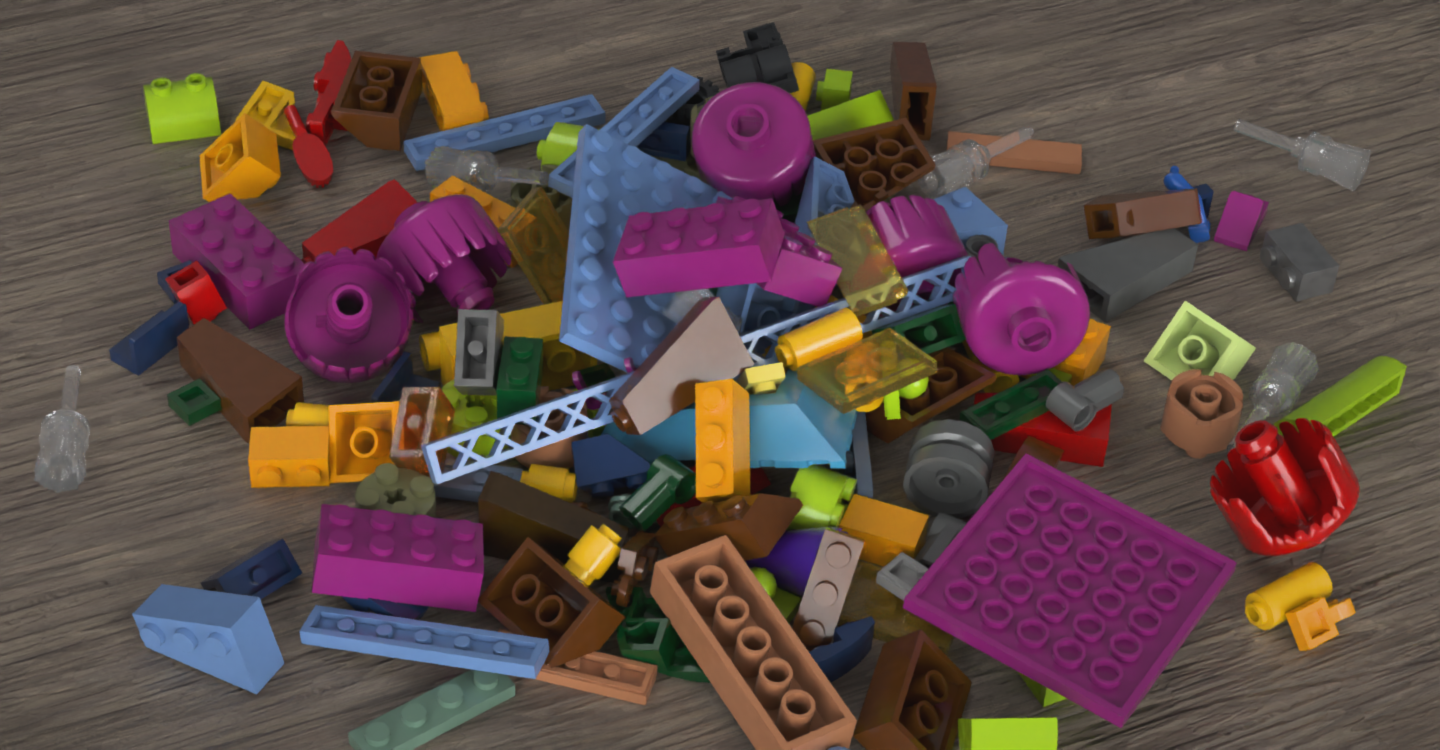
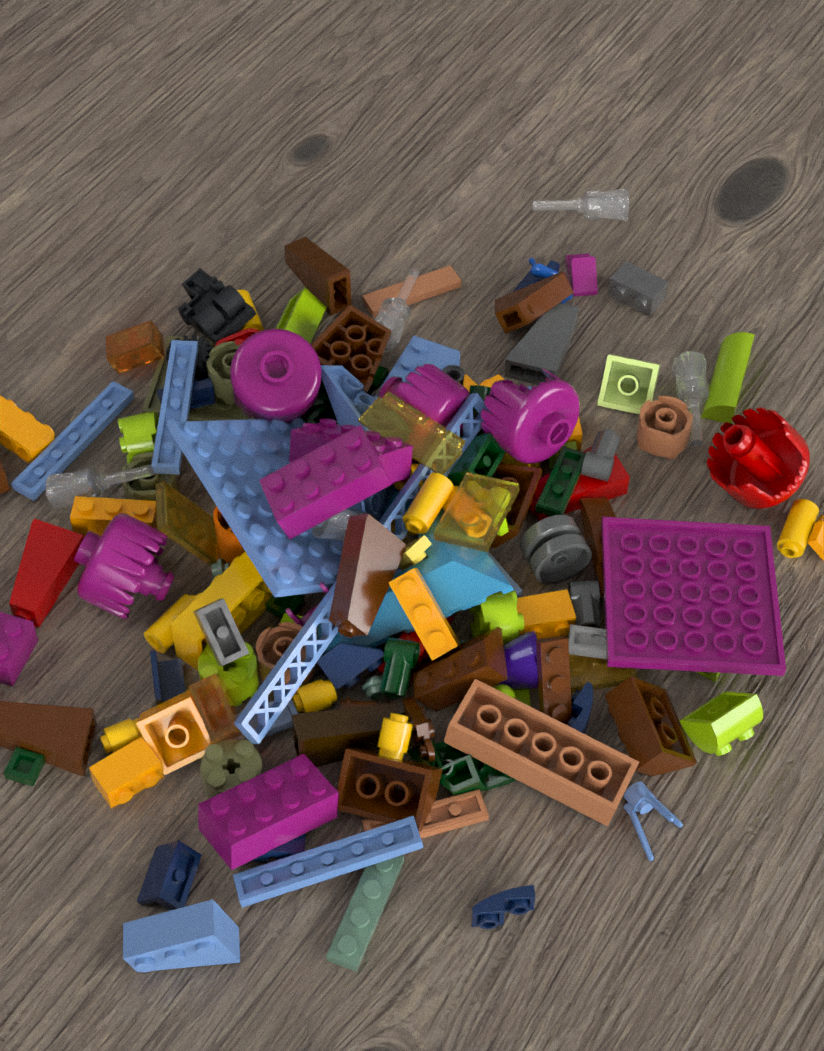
camera: 30 degrees left, 10 degrees up
magenta piece [284,247,414,383] -> none
dark green brick [496,336,543,425] -> none
lime plate [816,69,853,111] -> none
none -> clear orange brick [106,320,164,374]

